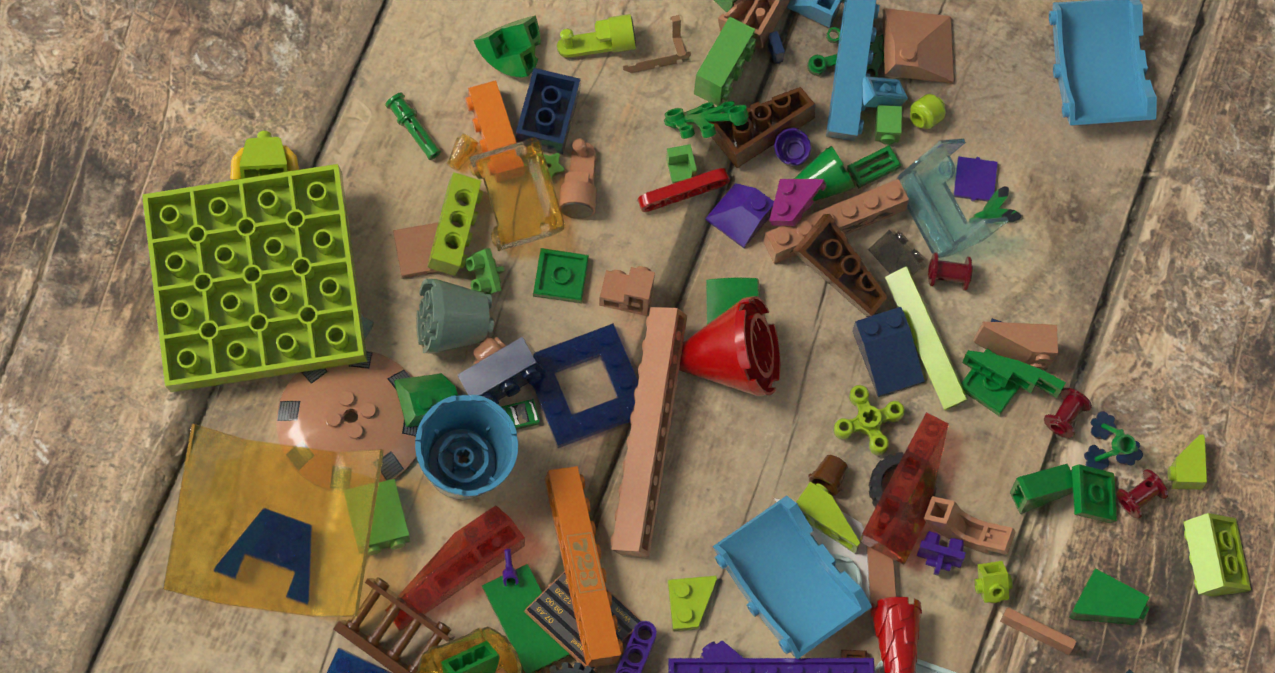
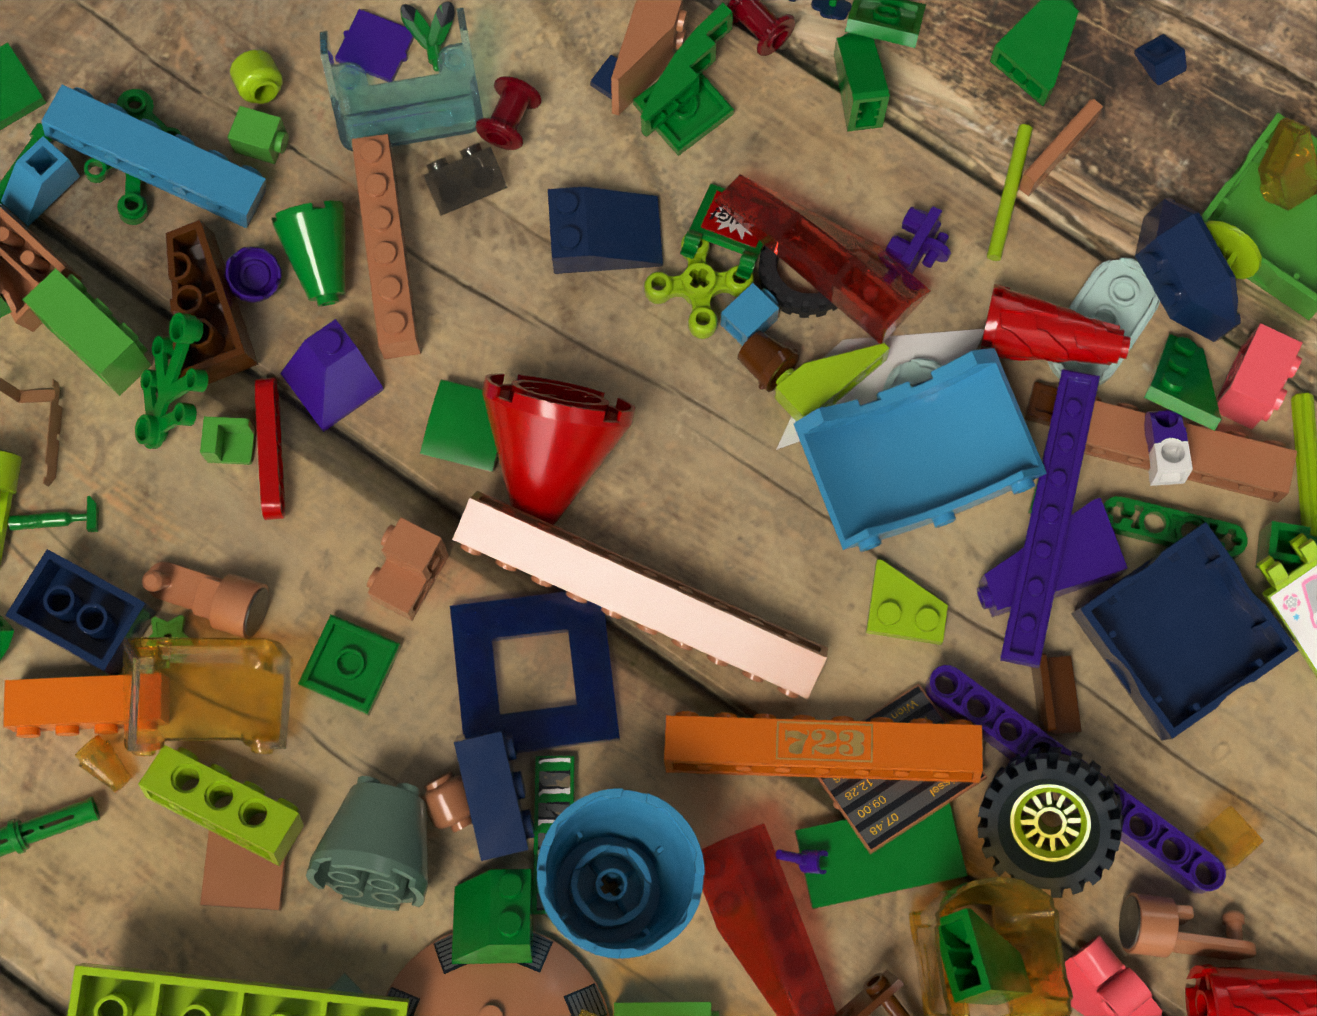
camera: 70 degrees left, 5 degrees up
bright green hips [465,248,505,295] -> none
dark blue tile [767,31,785,64] -> none
magenta wing [769,179,827,226] -> none
reddish brown wedge [792,214,887,316] -> none
green tile [847,145,901,189] -> none
dark azure slope [863,76,908,108] -> none
nougat tile [865,532,896,607] -> none
nougat slope [883,8,954,83] -> none
lime tile [885,266,968,410] -> none
nougat arch [924,496,1016,555] -> none
lime brick [974,561,1013,603] -> none
none -> green piece [8,496,99,532]
none -> green flag [680,183,778,280]
none -> dark azure brick [720,283,779,346]
none -> lime bar [987,124,1033,261]

